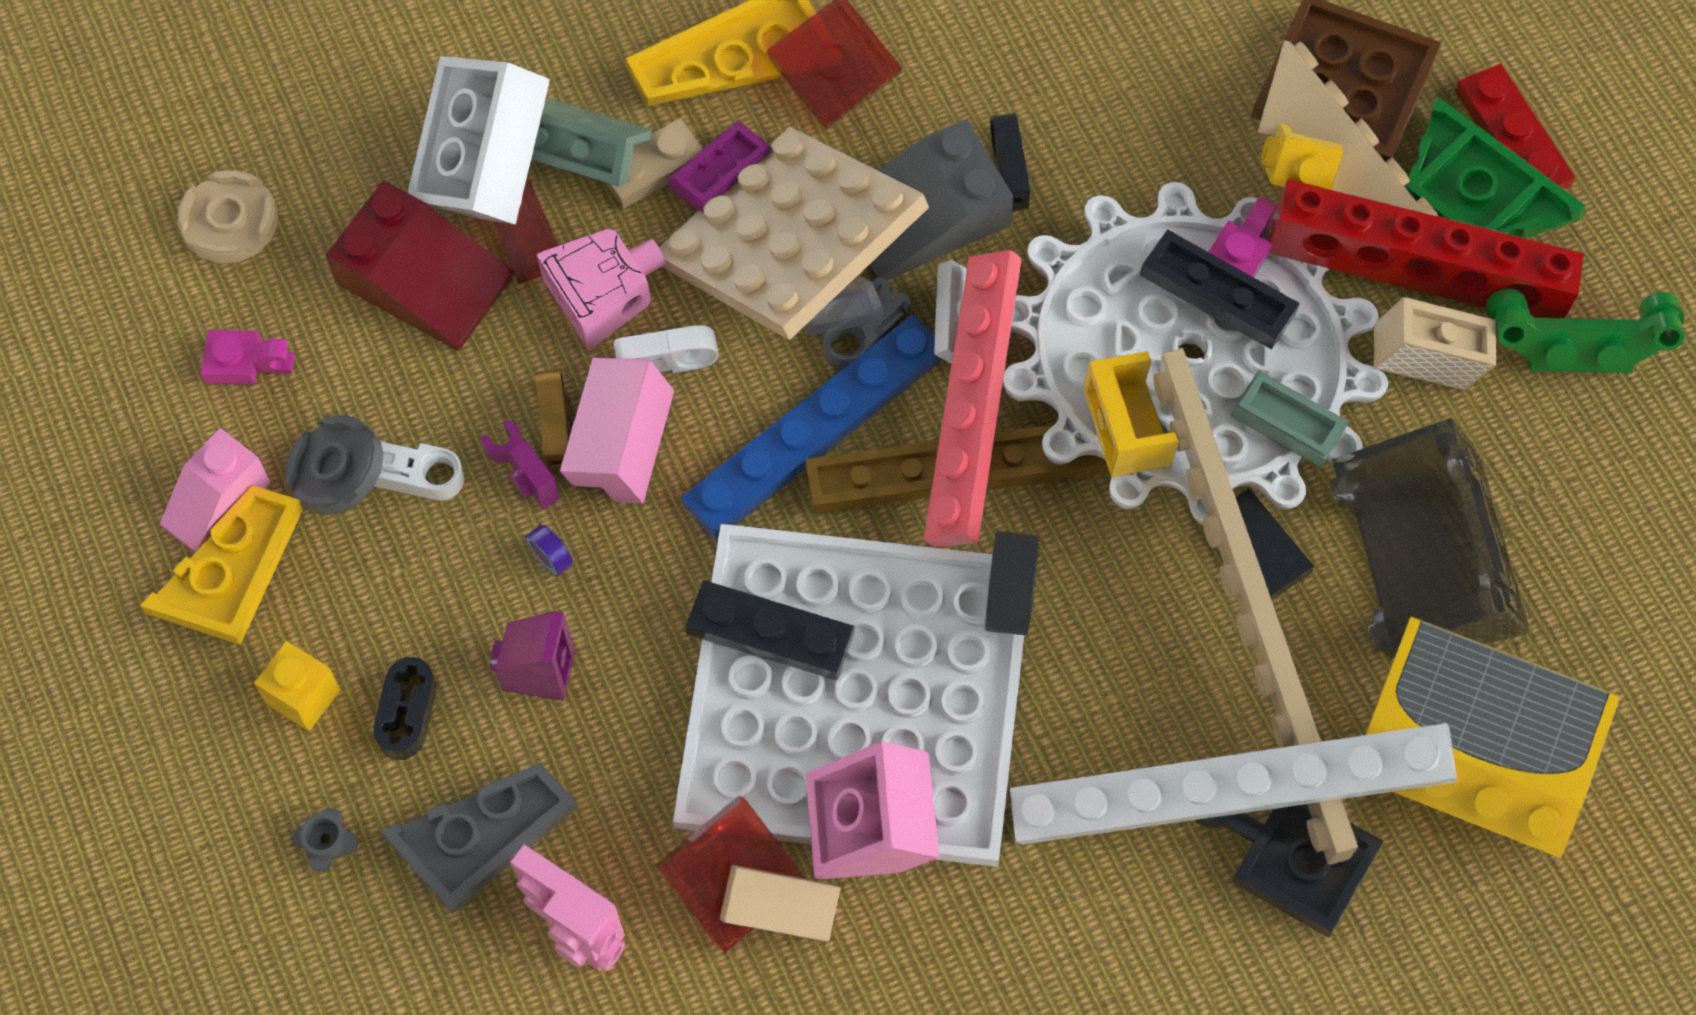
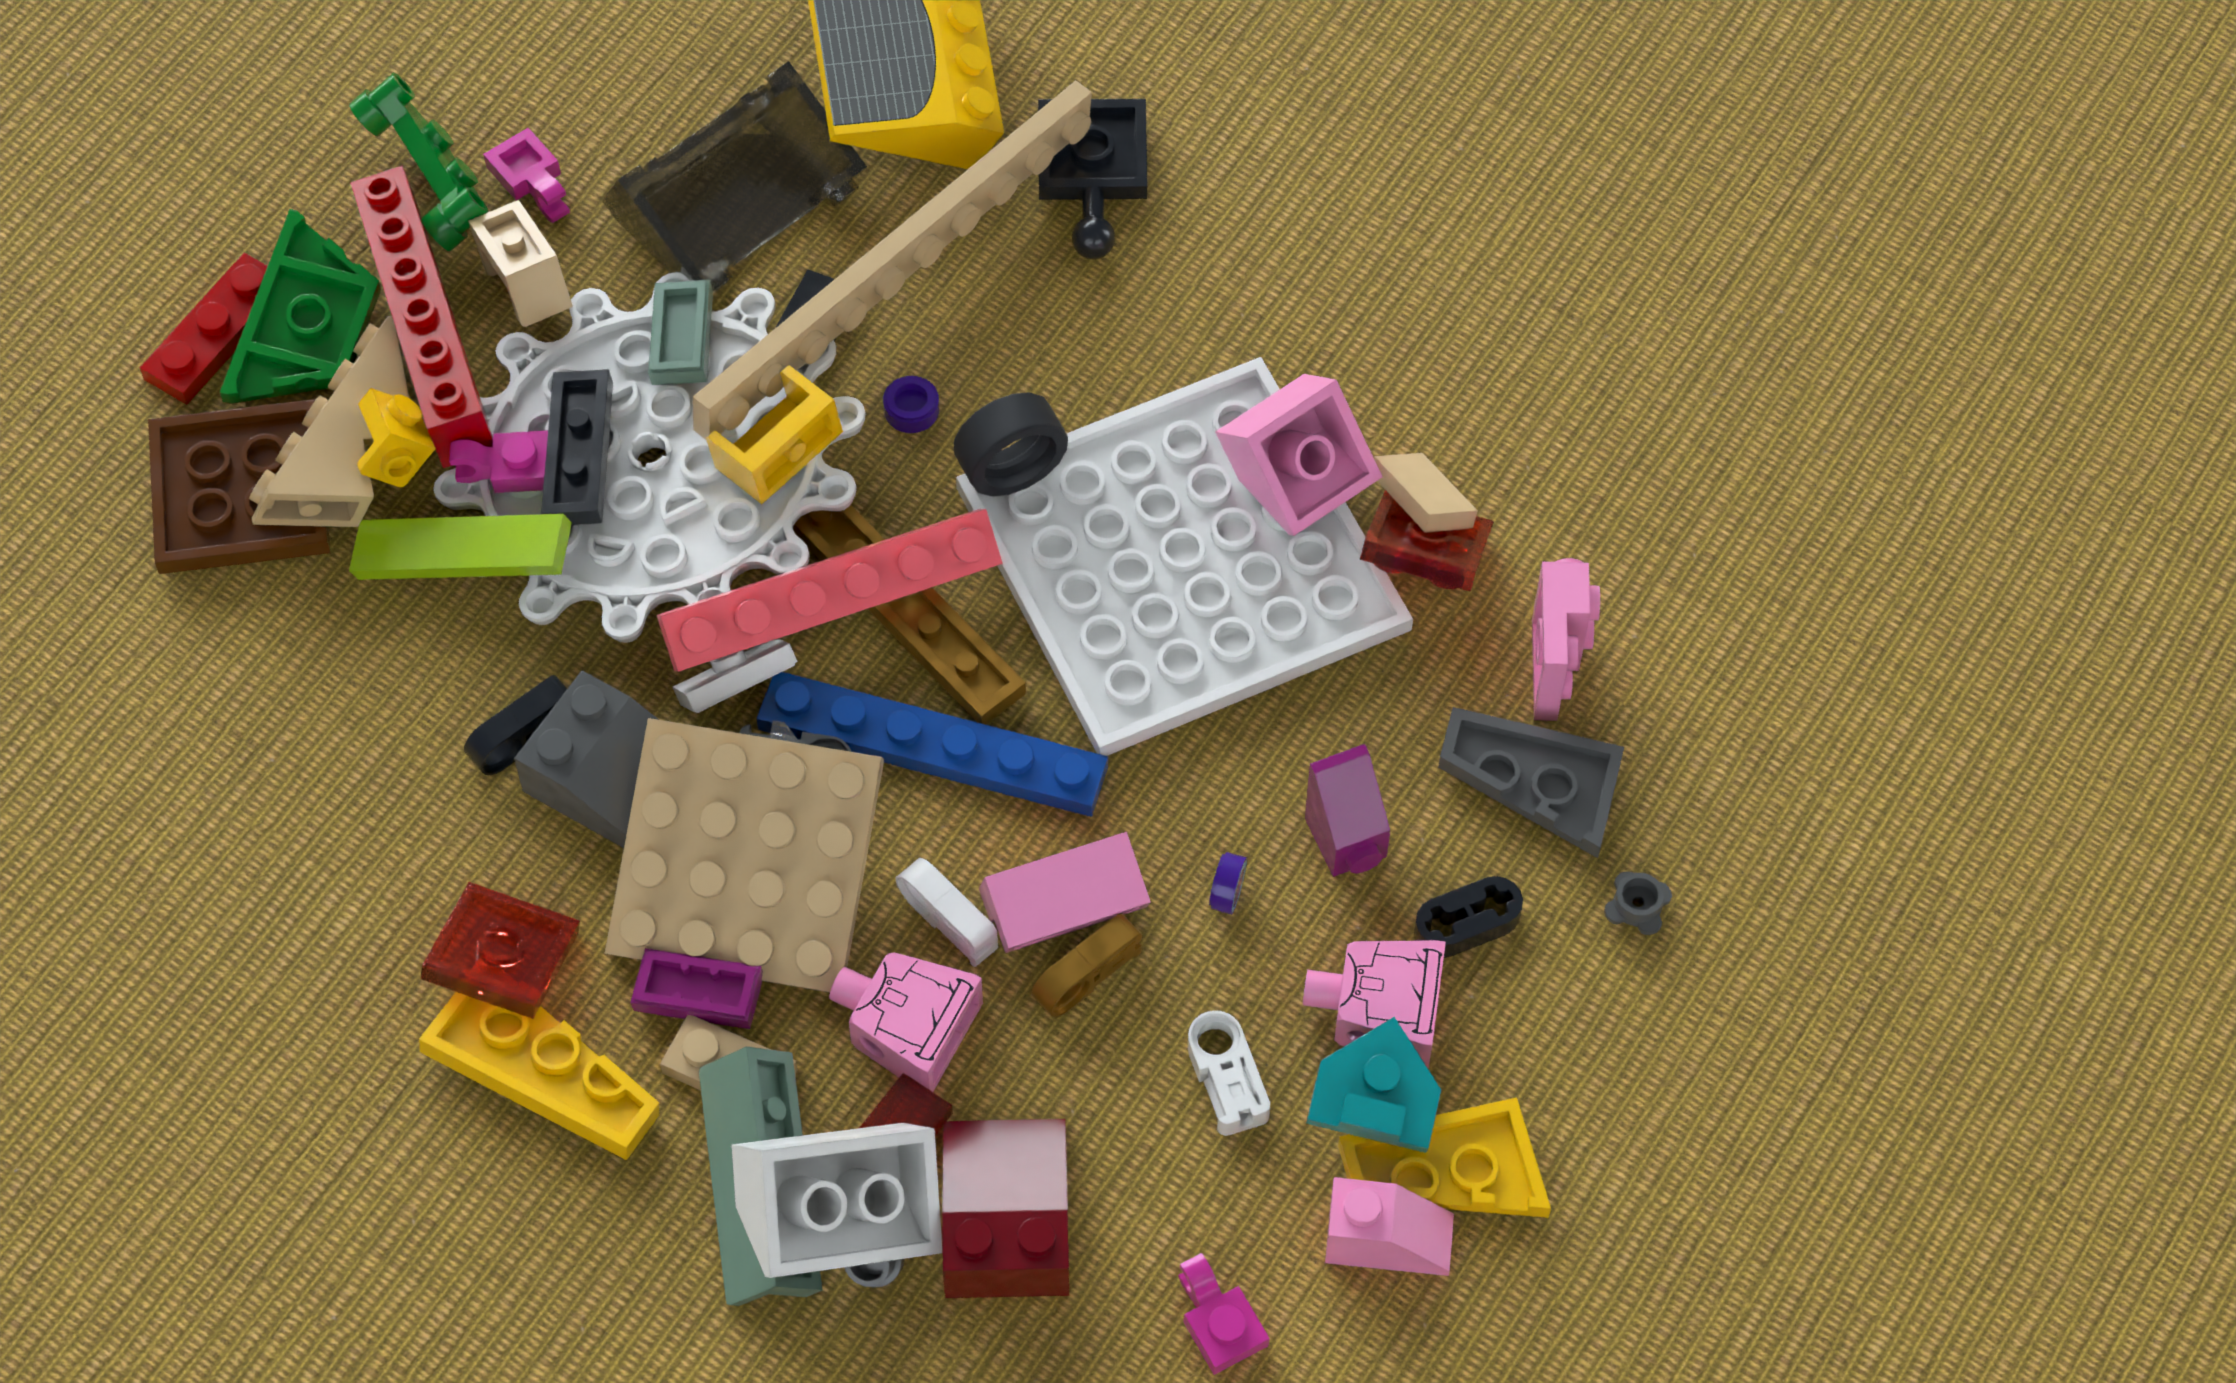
camera: 125 degrees left, 5 degrees down
yellow brick [254,641,341,732] -> none
dark grey tile [285,415,384,516] -> none
magenta plate [481,420,560,510] -> none
black plate [685,580,855,681] -> none
white plate [1010,723,1458,845] -> none
none -> lime tile [349,514,572,580]
none -> dark pink plate [483,128,570,223]
none -> dark purple tile [883,376,939,433]
none -> bright pink torso [1303,940,1446,1068]
none -> teal plate [1306,1017,1441,1153]

